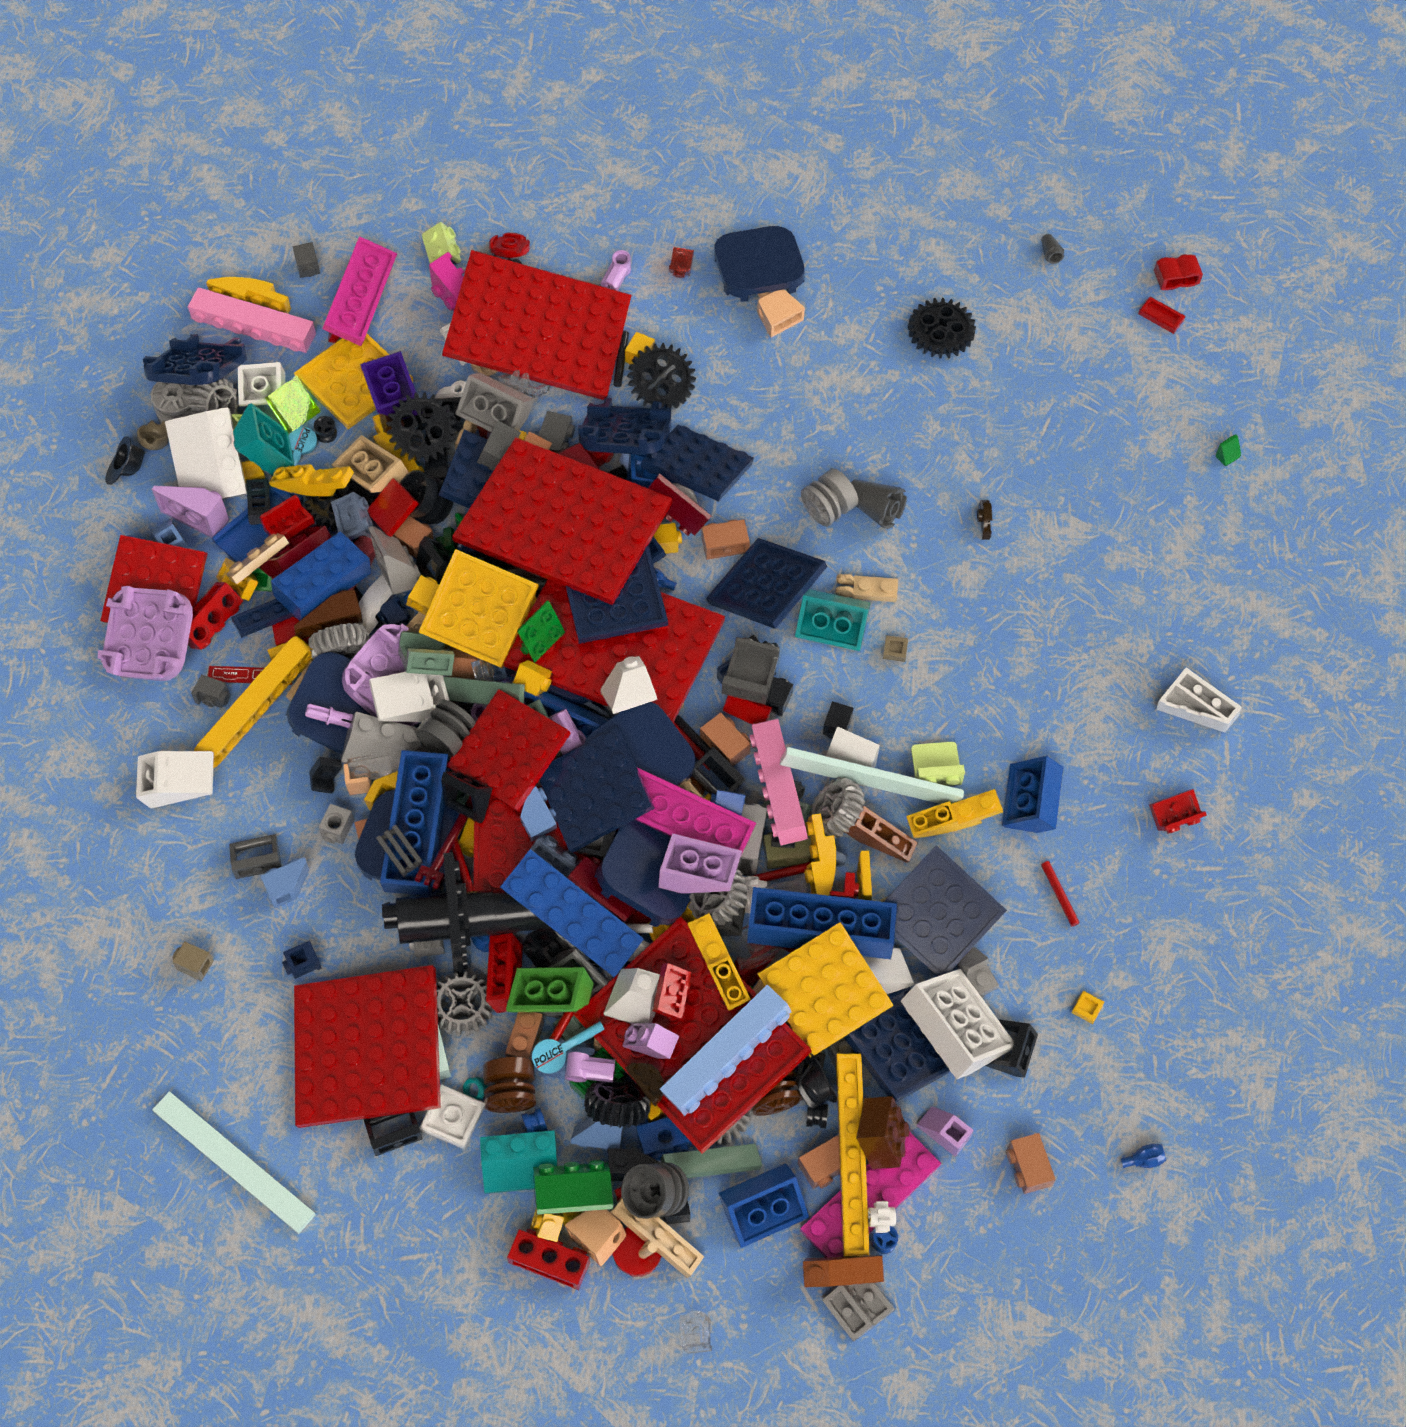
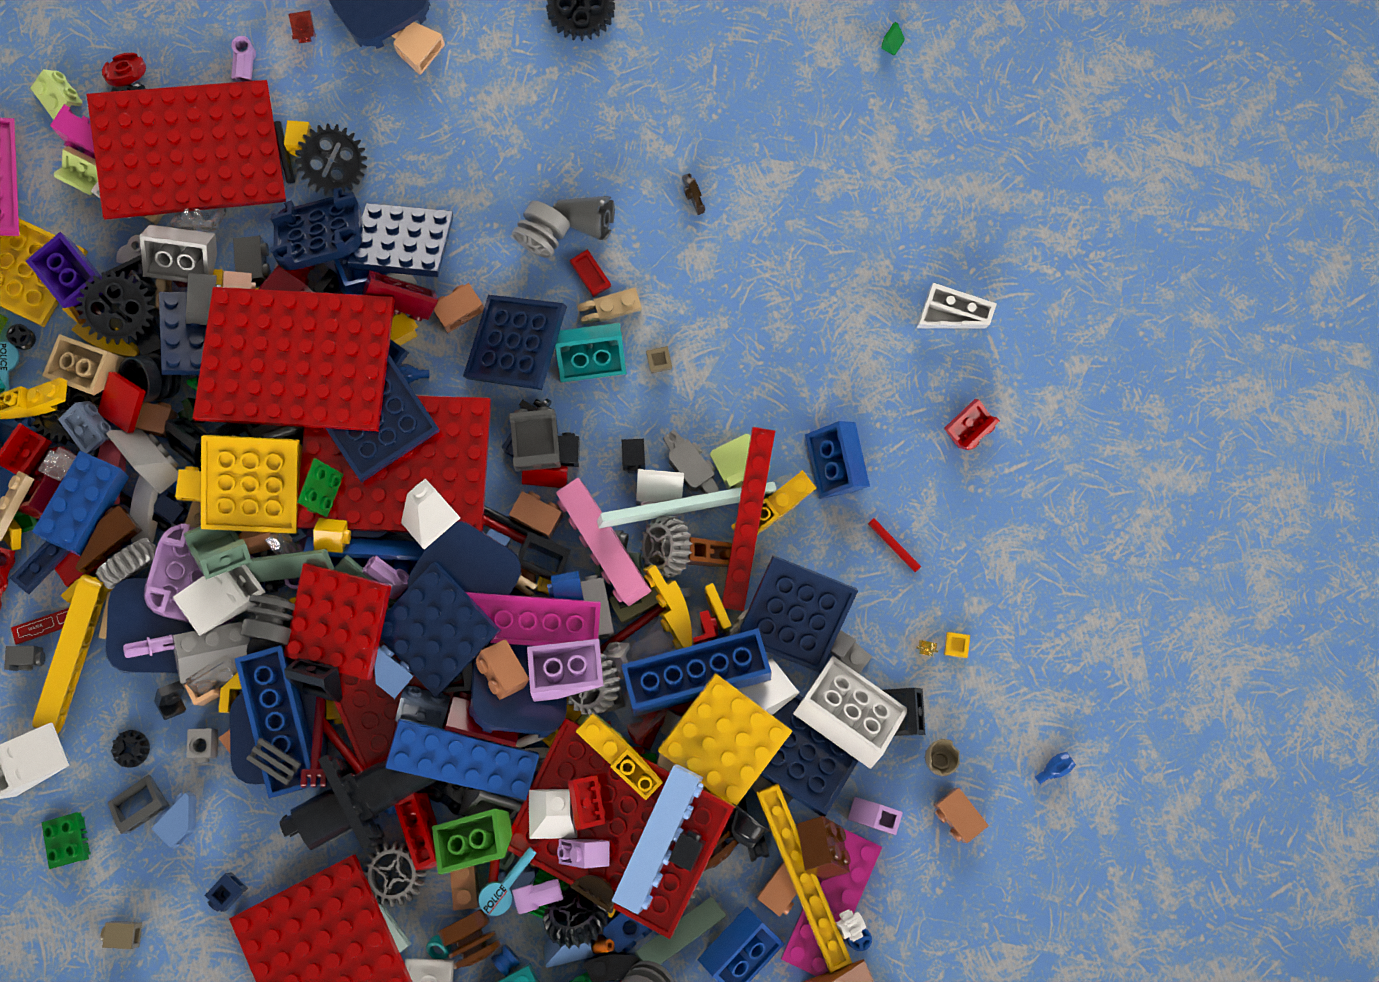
camera: 25 degrees left, 15 degrees up
none -> clear brick [38,447,76,481]
none -> green hinge [41,812,91,869]
none -> yellowish green bracket [54,146,98,195]
none -> black gear [111,730,150,768]
none -> nougat brick [476,639,529,700]
none -> red tile [569,249,611,298]
none -> orange arm [592,935,615,954]
none -> light grey hinge [663,430,719,494]
none -> black brick [668,829,706,871]
none -> red plate [722,427,775,611]
none -> clear yellow plate [916,640,938,656]
none -> dark tan hair [924,738,960,776]

